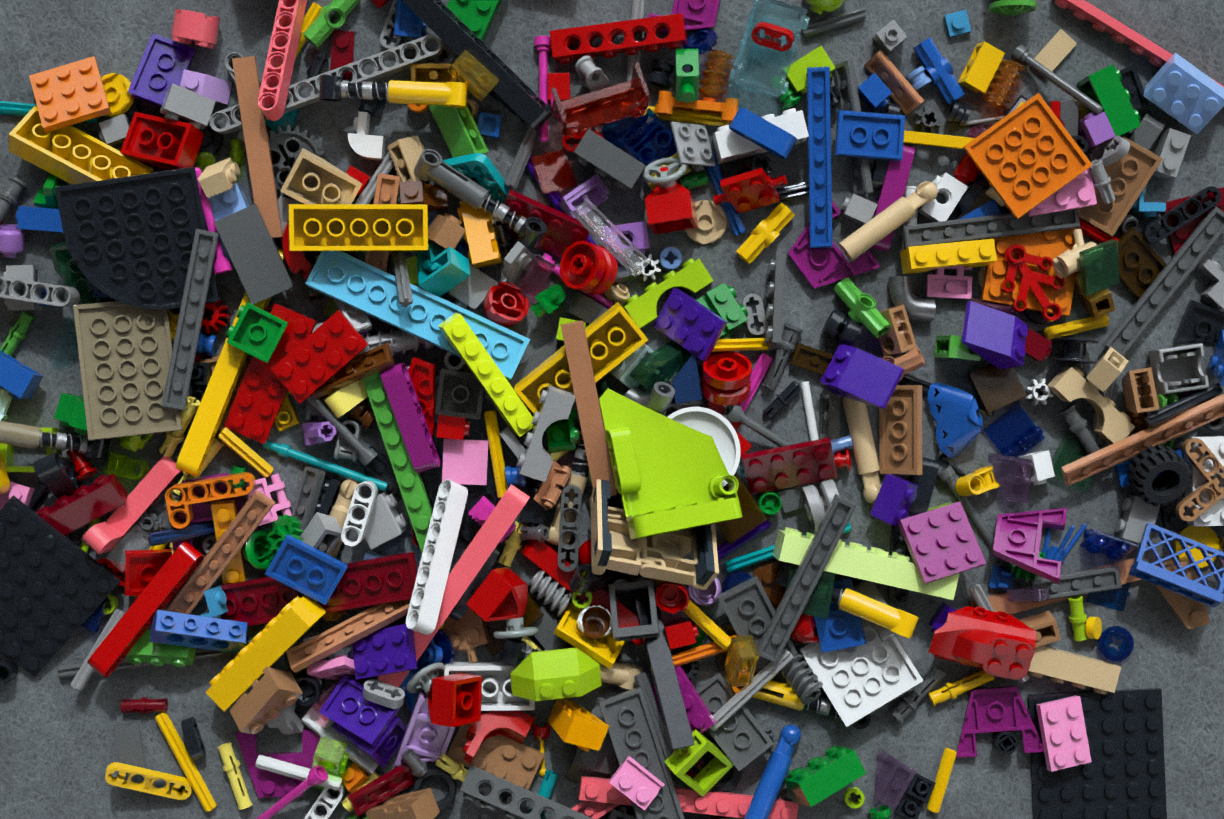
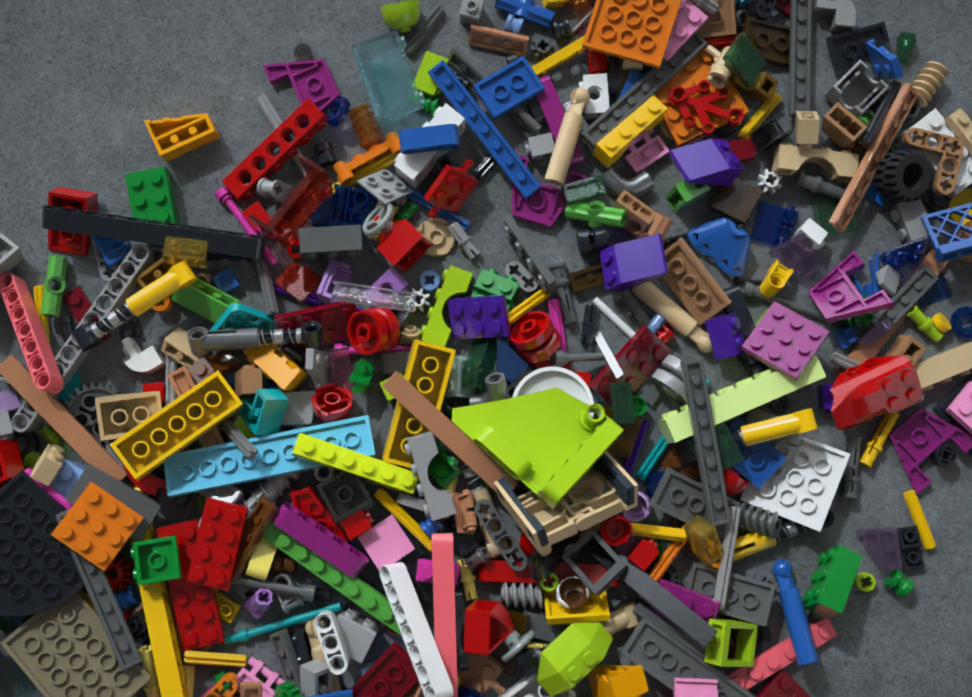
camera: 30 degrees left, 5 degrees down
green torso [674,49,699,103] -> none
yellow piece [736,203,795,264] -> none
red beam [751,22,795,51] -> none
blue brick [858,73,892,110] -> none
none -> orange plate [51,482,144,571]
none -> light grey axle [448,221,480,260]
none -> clear green plate [561,175,606,206]
none -> white sticker [594,331,623,379]
none -> clear green plate [610,382,635,425]
none -> light grey slope [876,265,900,296]

